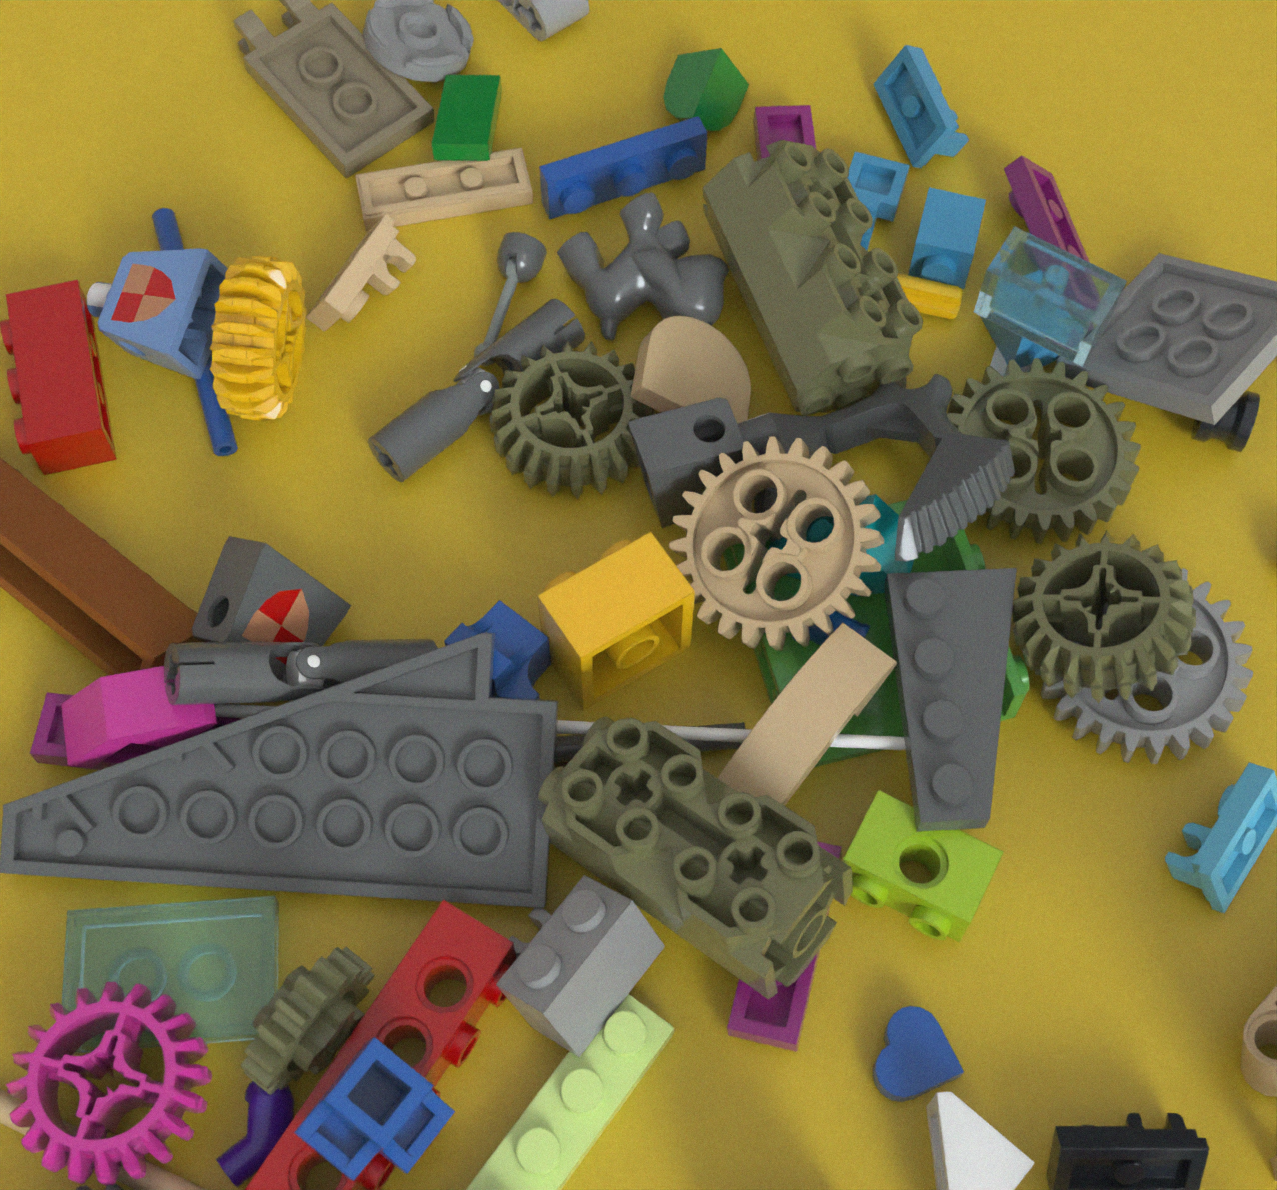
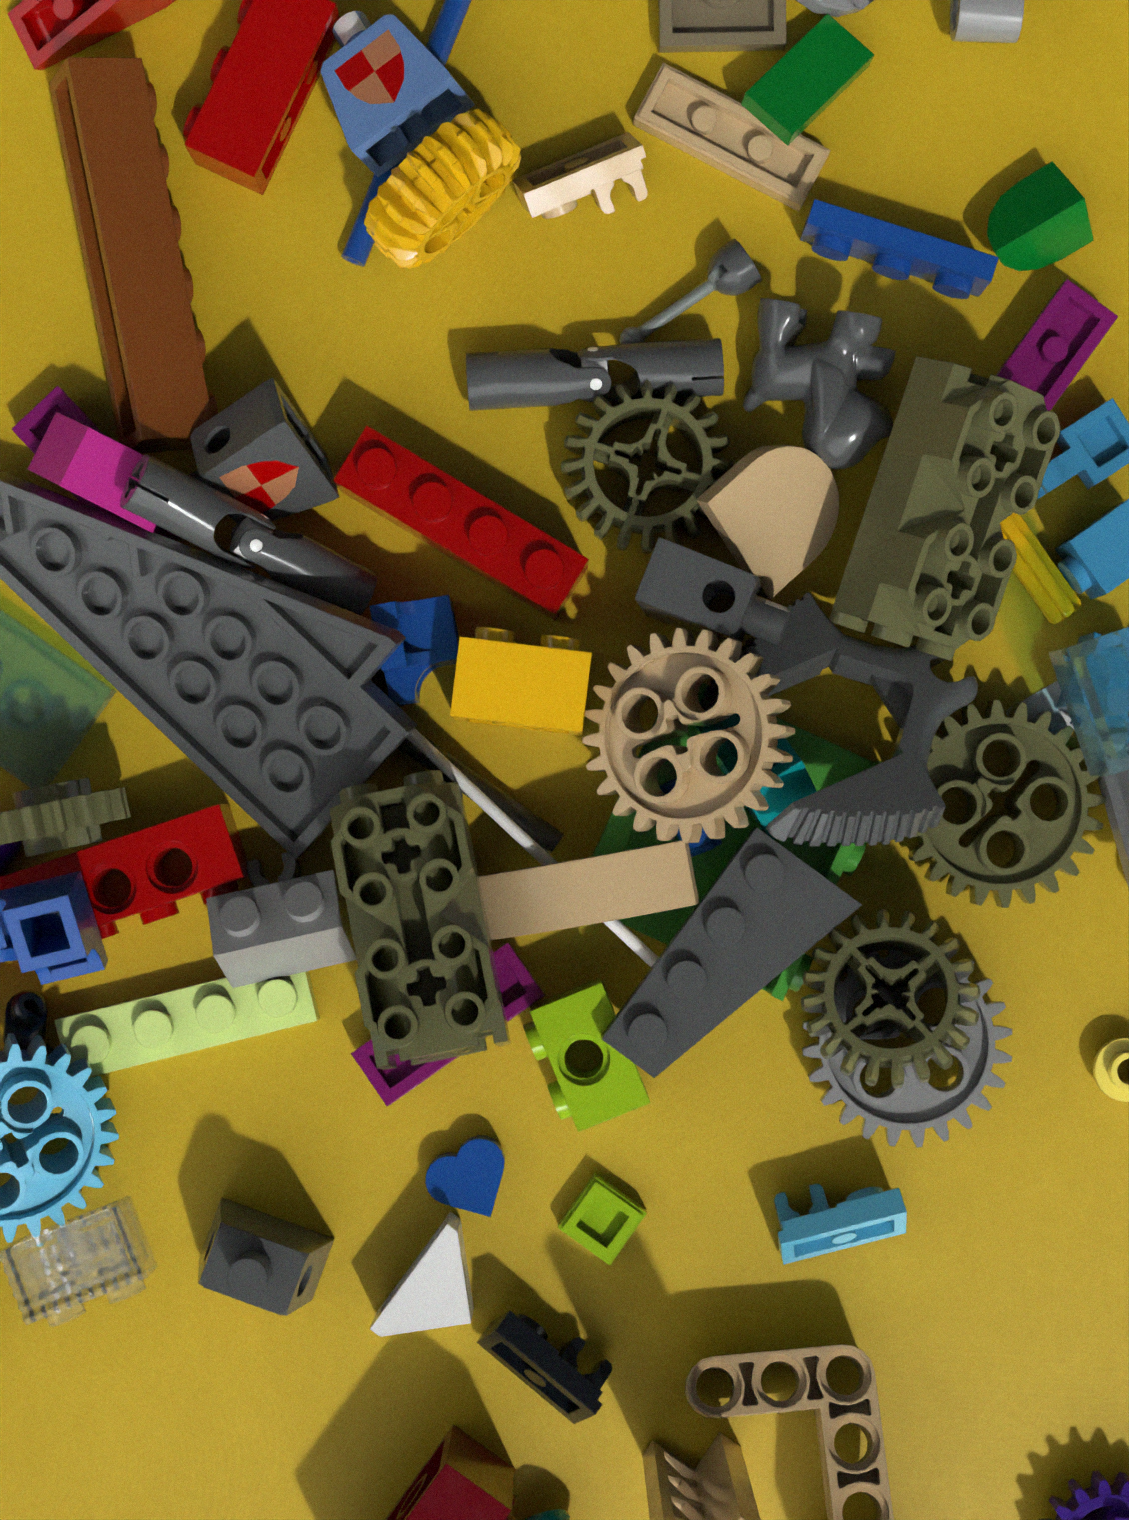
camera: 40 degrees right, 25 degrees up
none -> red brick [333,425,589,621]
none -> lime tile [558,1173,647,1265]

